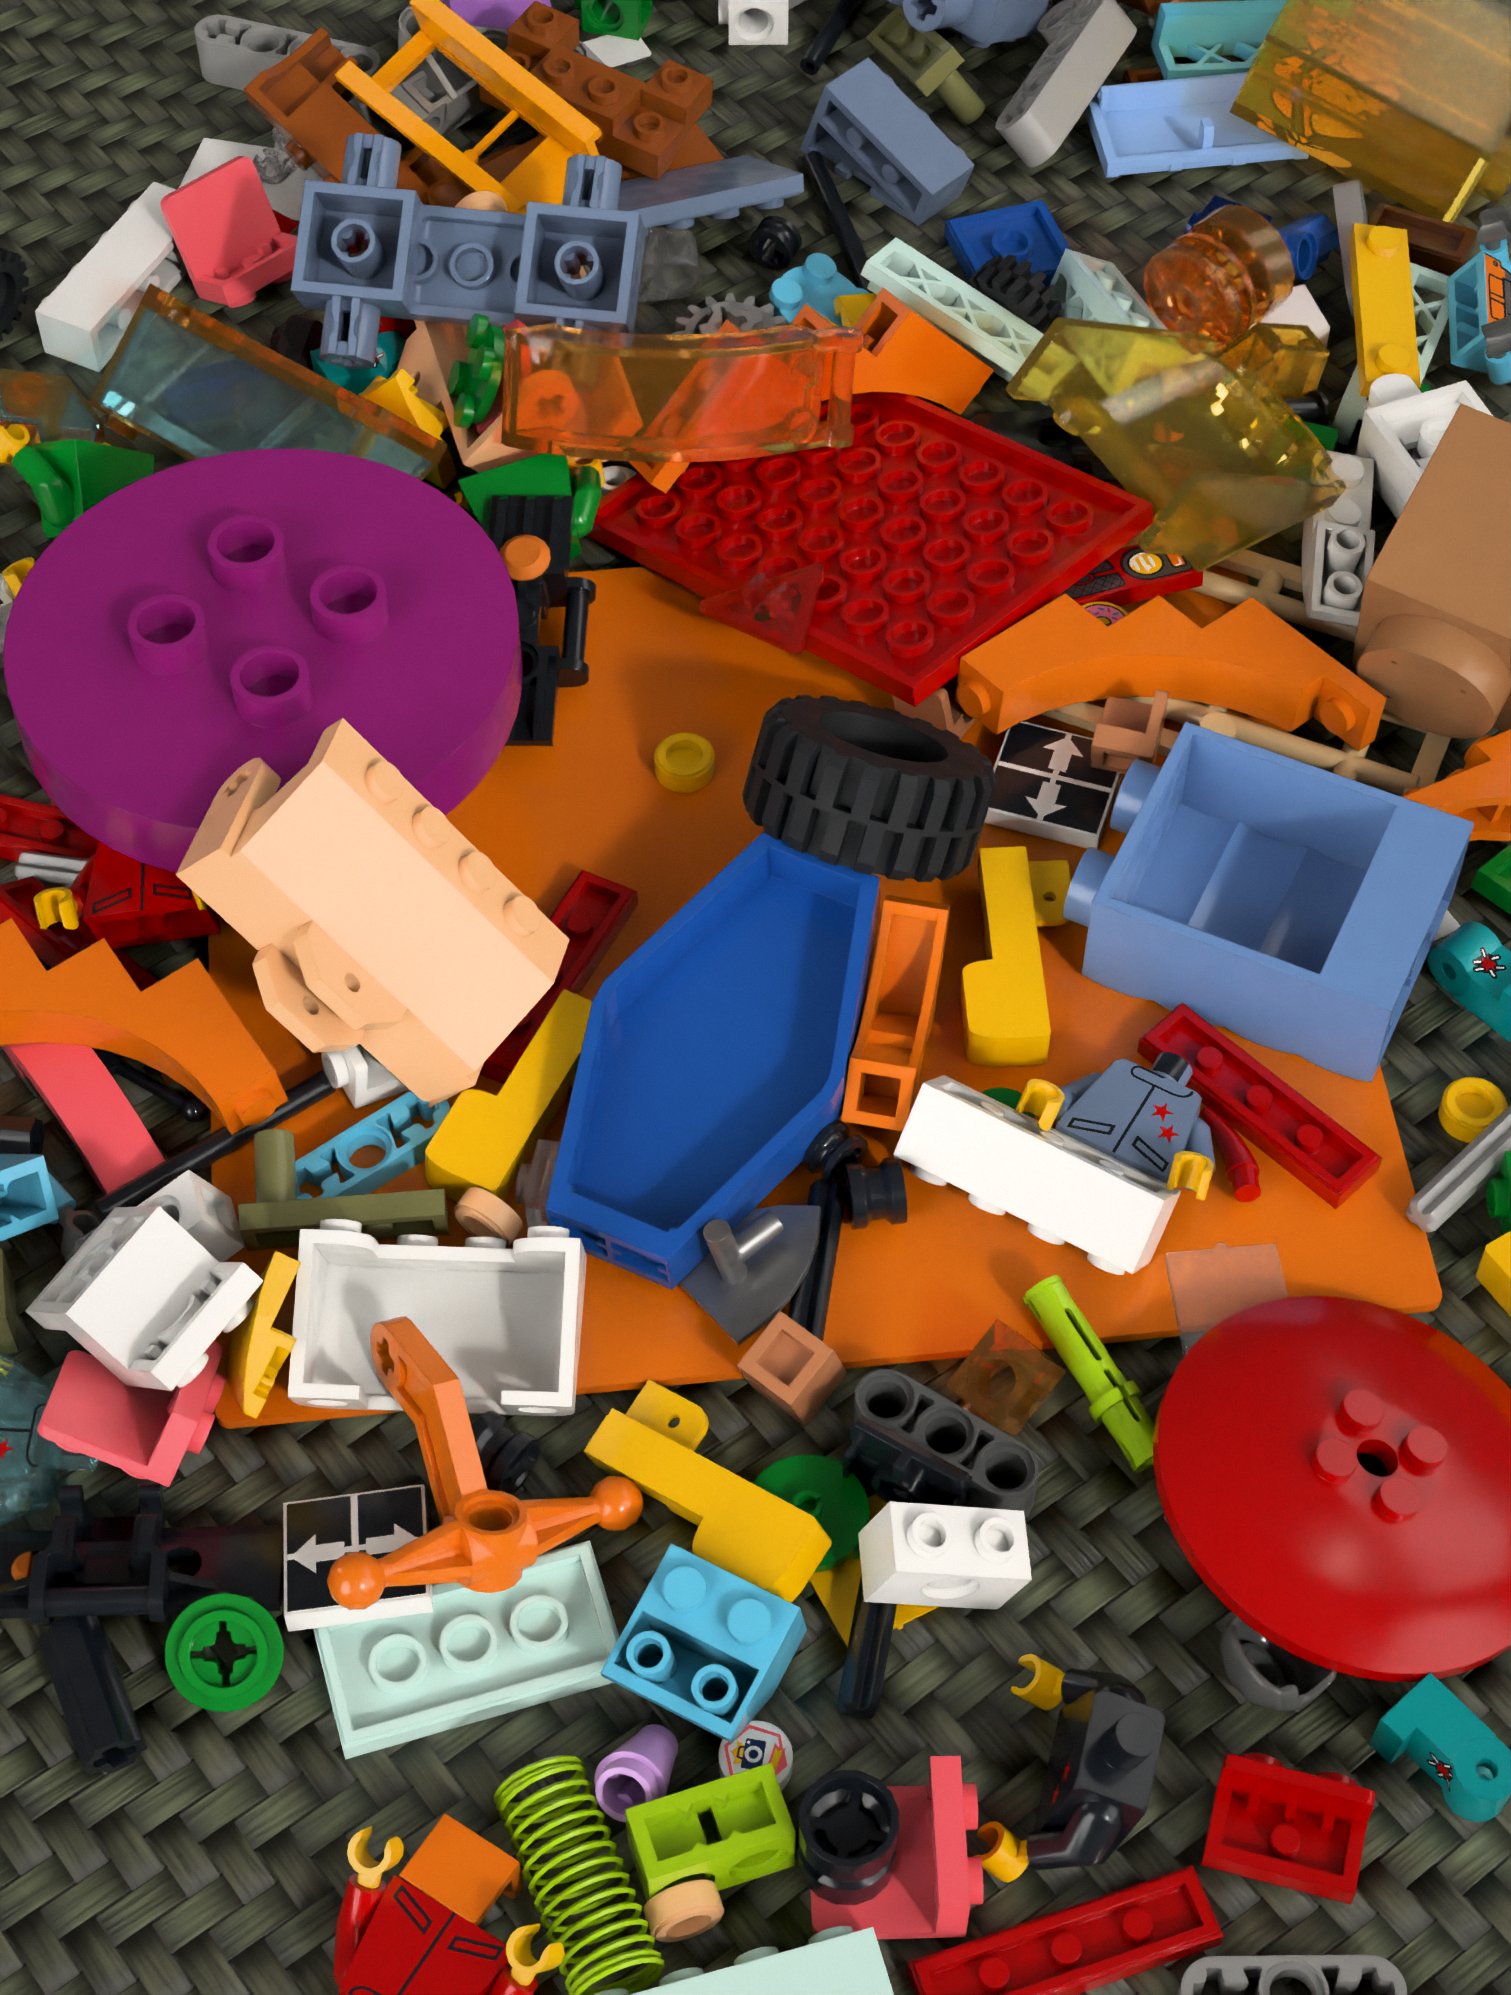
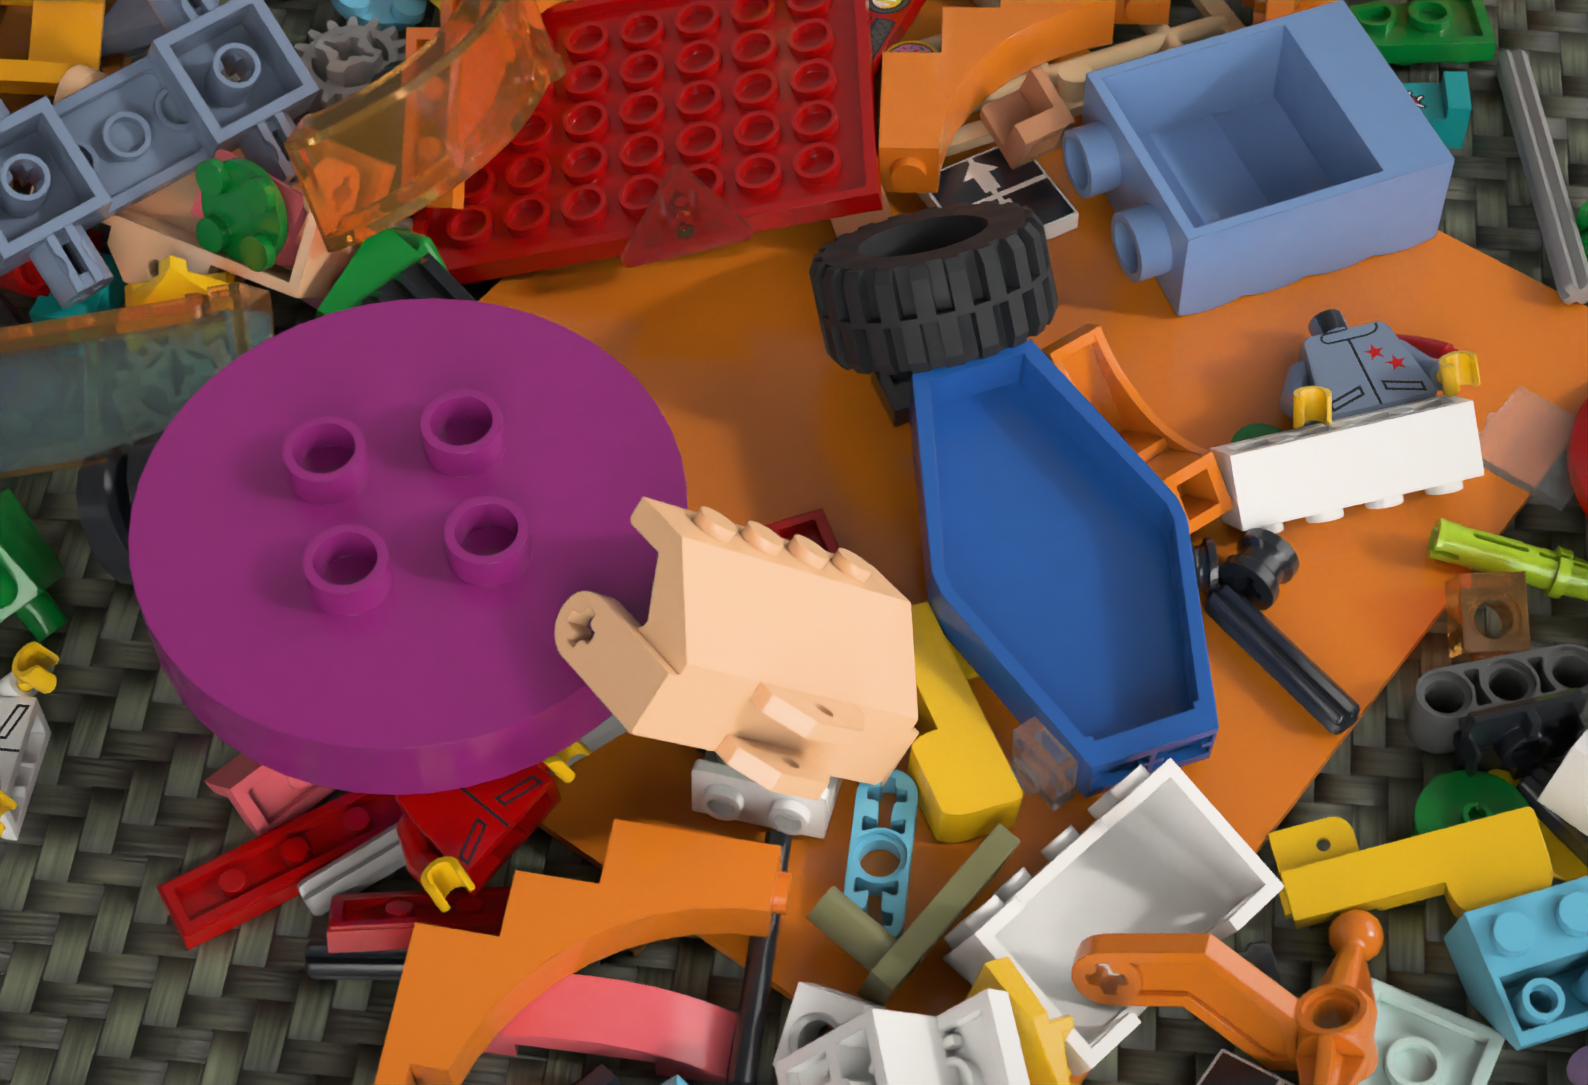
camera: 45 degrees left, 0 degrees up
black hinge [97,1050,207,1123] -> none
light nougat tile [454,1187,523,1248] -> none
yellow tile [654,733,715,793] -> none
flat silver shield [679,1205,821,1346] -> none
nougat panel [737,1311,847,1427] -> none
yellow piece [960,846,1071,1067] -> none
red tile [1137,1003,1382,1209] -> none
yellow tile [1438,1077,1508,1143] -> none

